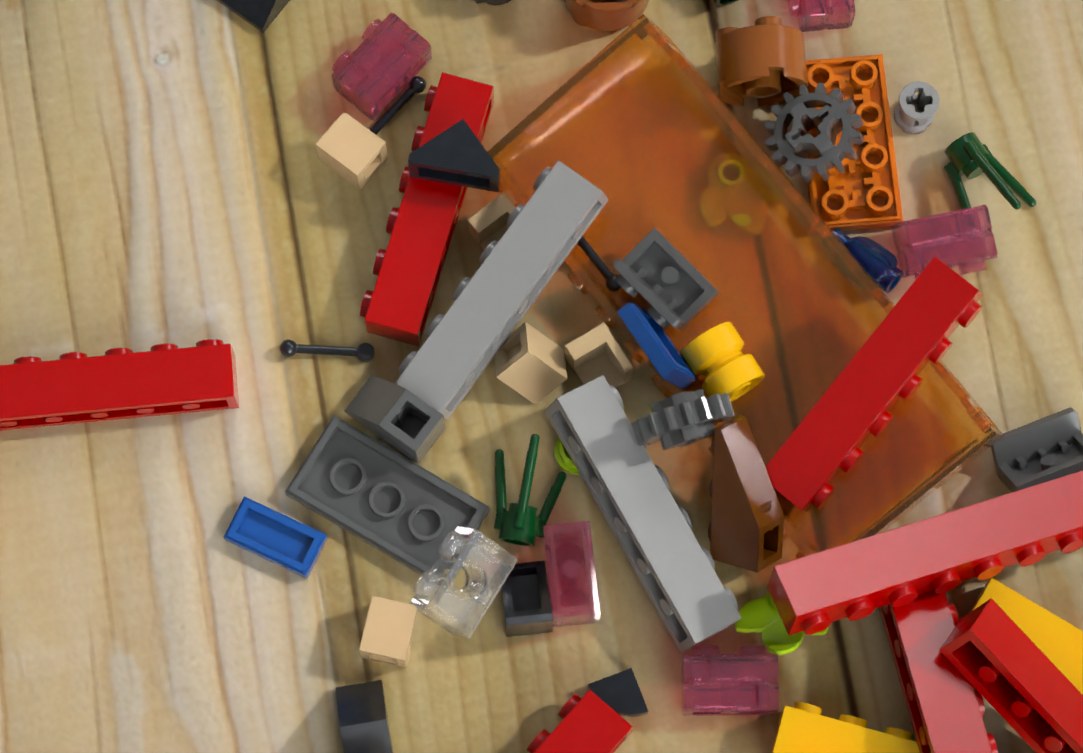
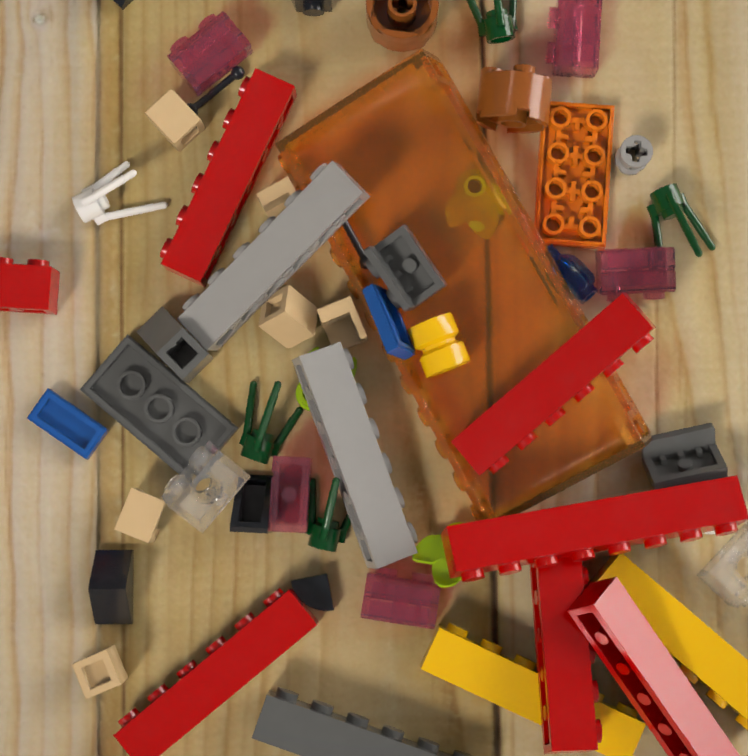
camera: 15 degrees right, 10 degrees up
black hinge [280,339,375,362] -> none
black slope [408,119,500,192] -> none
dark grey gear [631,389,735,450] -> none
reddish brown slope [708,415,784,573] -> none
dark grey gear [765,83,864,182] -> none
none -> white plant [72,161,168,225]
none -> dark green plant [305,477,351,552]

